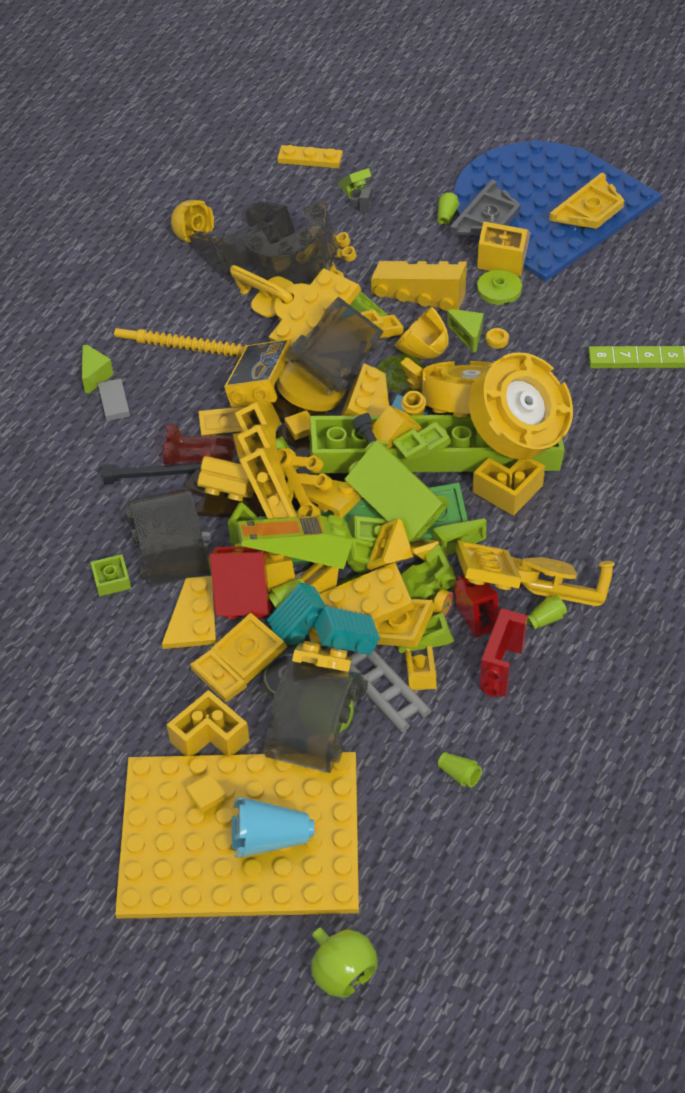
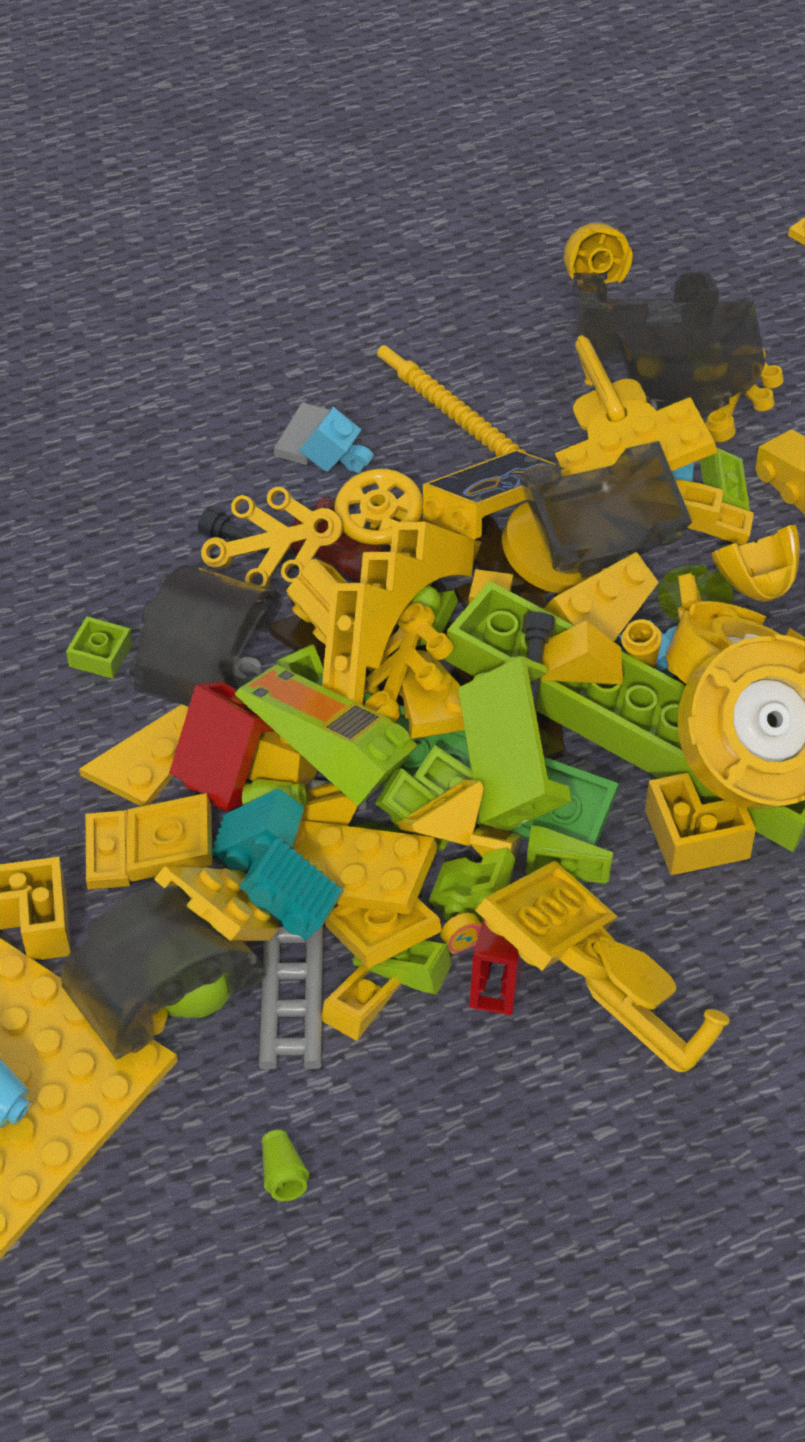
camera: 35 degrees right, 0 degrees up
lime slope [82,345,113,393] -> none
lime slope [392,422,451,460] -> none
red panel [479,608,528,697] -> none
lime cone [527,595,567,630] -> none
none -> yellow plant [201,487,343,592]
none -> medium azure brick [299,407,374,473]
none -> yellow plate [334,469,423,545]

